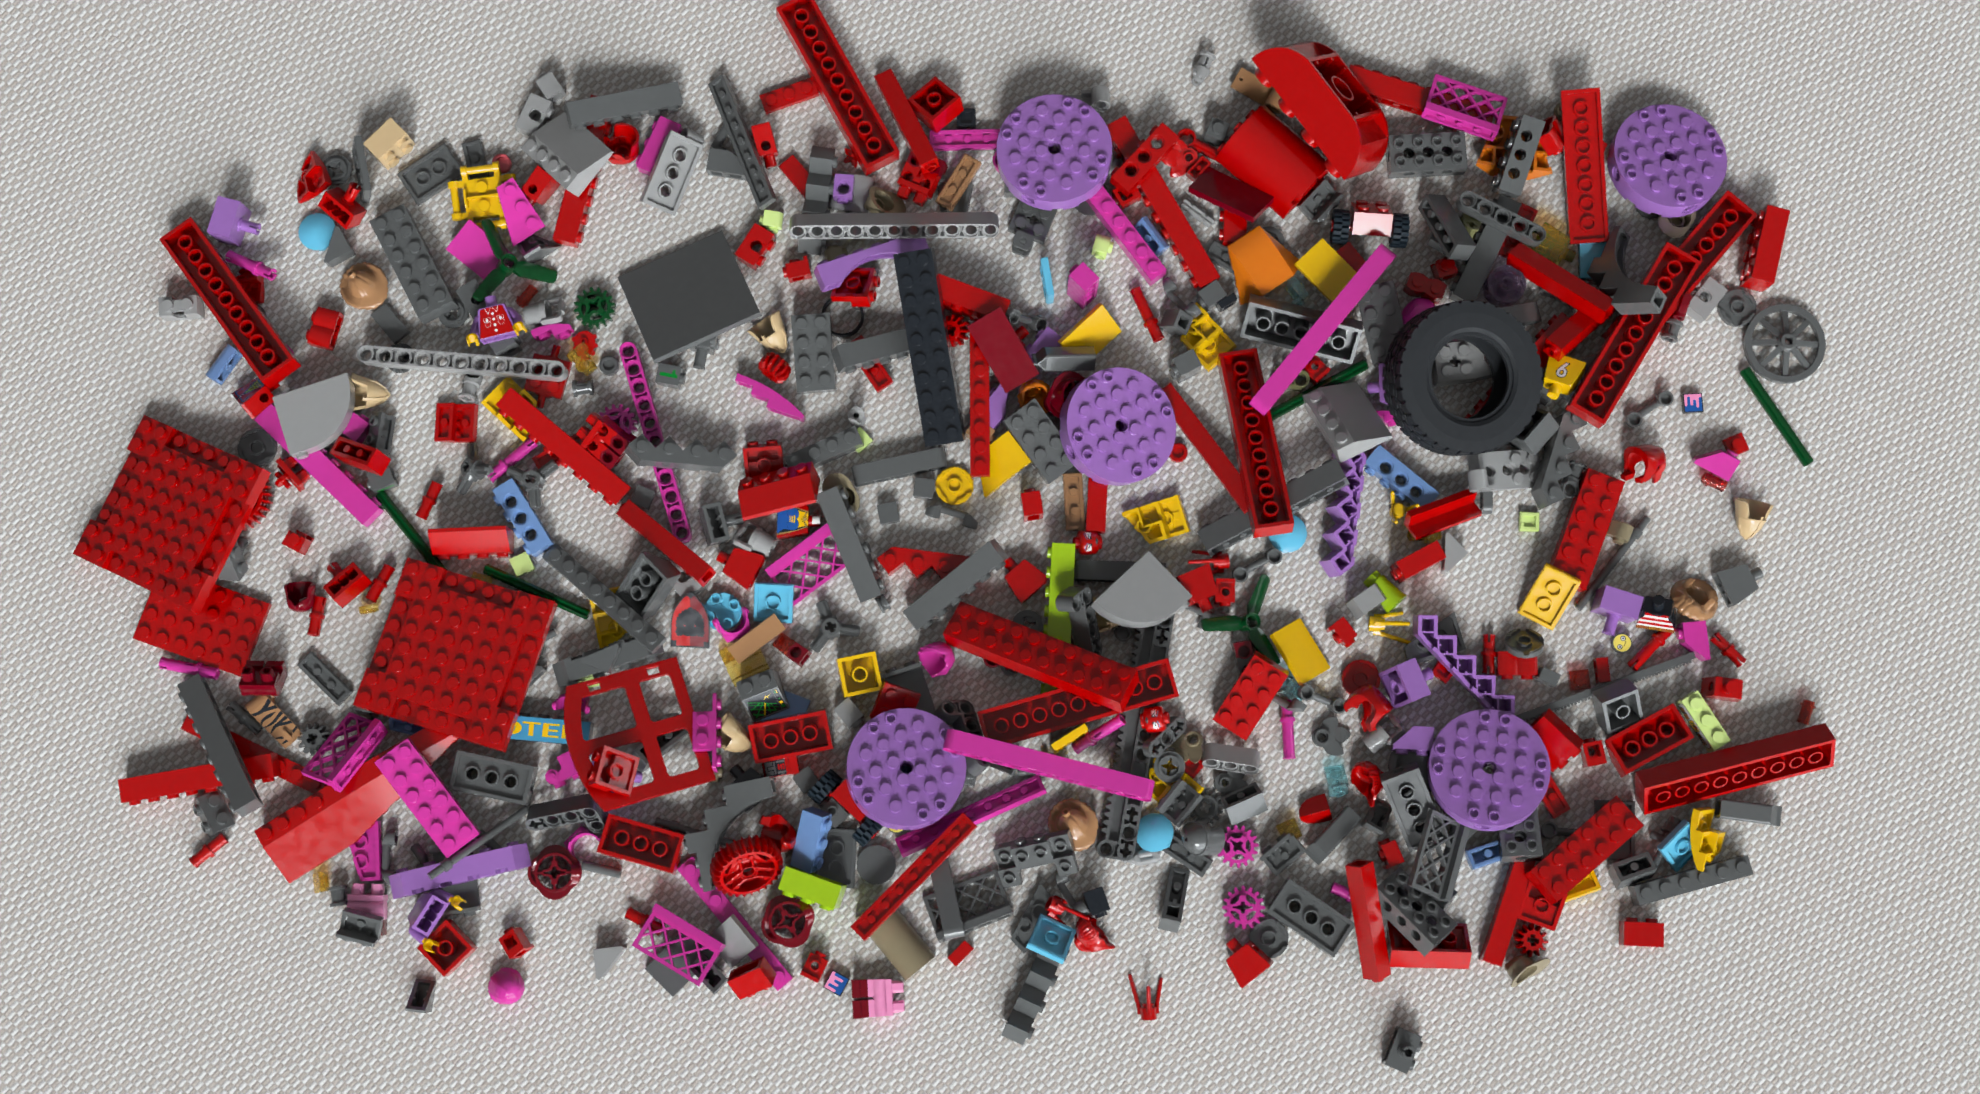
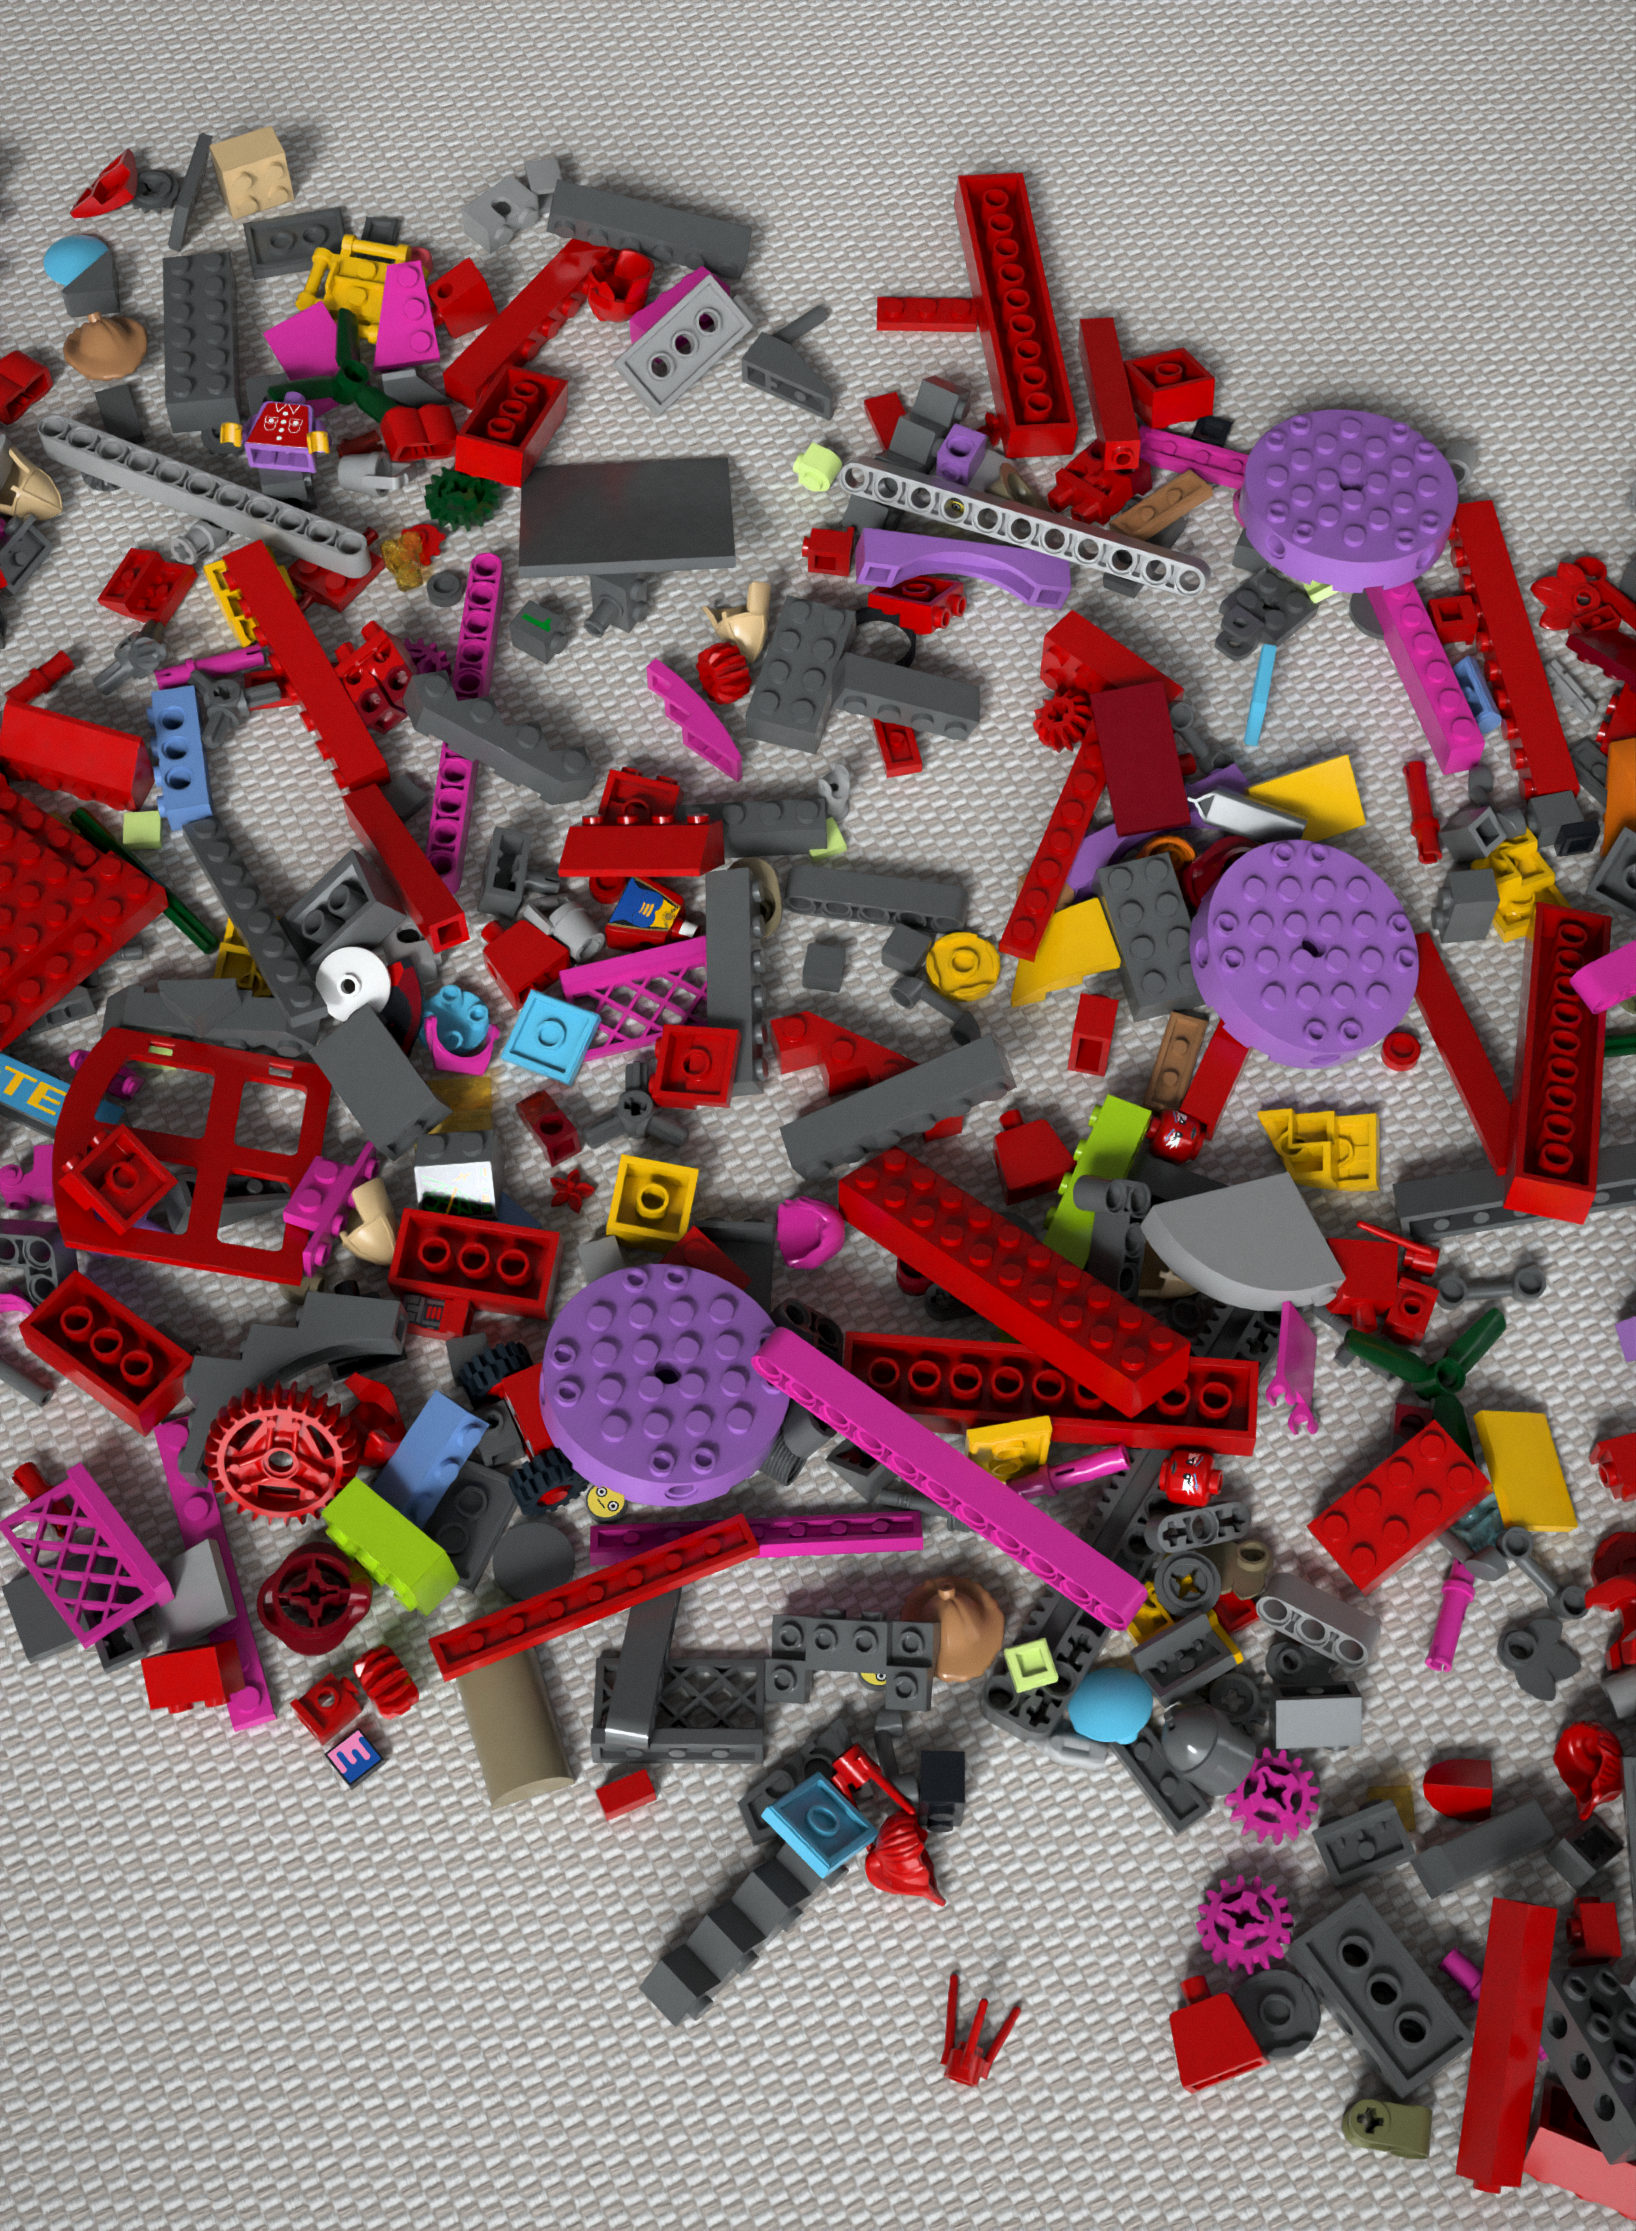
camera: 20 degrees right, 20 degrees down
red brick [318,182,367,230] -> none
light grey slope [521,112,614,197] -> none
dark pink slope [530,324,575,341] -> none
dark grey bush [572,378,594,397] -> none
dark grey plate [708,74,777,210] -> none
medium nougat tile [727,613,786,664] -> none
red brick [734,223,776,271] -> none
red torso [751,122,778,169] -> none
bright pink hips [851,978,905,1019] -> none
dark grey bush [875,594,891,613] -> none
black brick [893,248,966,447] -> none
dark pink brick [1067,262,1099,310] -> none
yellowish green plate [1091,234,1114,260] -> none
red brick [1110,122,1179,197] -> none
dark grey slope [1158,866,1190,933] -> none
medium azure dish [1268,515,1307,553] -> none
clear light blue bracket [1324,764,1349,797] -> none
none -> dark grey panel [309,1003,453,1162]
none -> white dish [315,947,391,1022]
none -> red gear [353,1644,419,1720]
none -> red brick [380,403,458,462]
none -> red brick [455,364,569,488]
none -> red plant [550,1169,595,1214]
none -> red plate [649,1024,742,1110]
none -> yellowish green tile [1004,1638,1058,1693]
none -> dark pink flag [1266,1301,1319,1435]
none -> olive piece [1341,2099,1433,2160]

